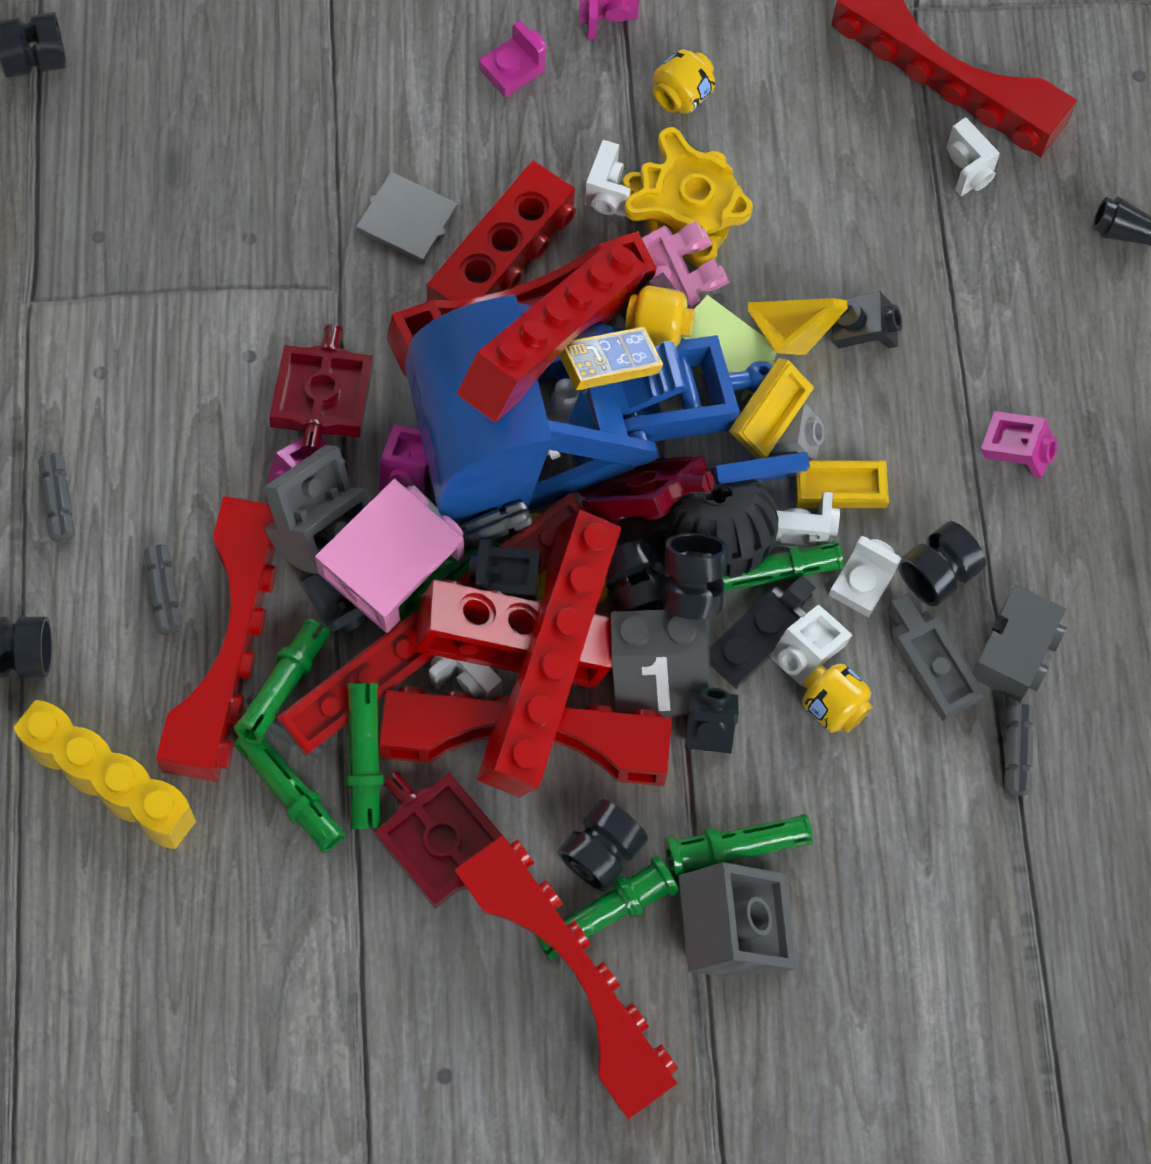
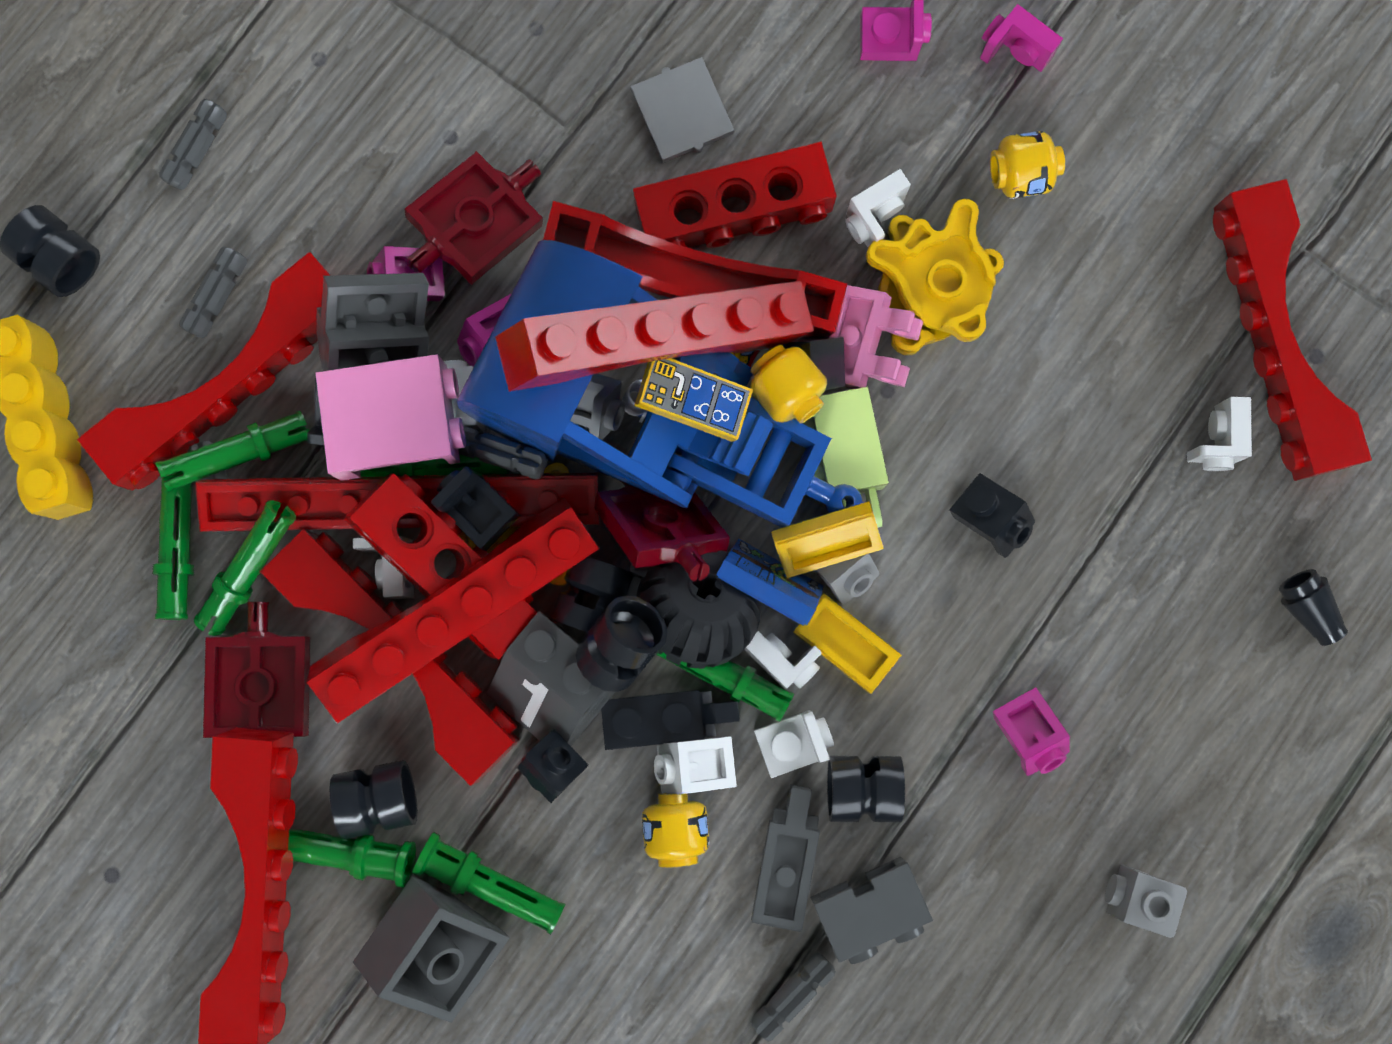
camera: 45 degrees right, 15 degrees up
yellow slope [748,298,847,355] -> none

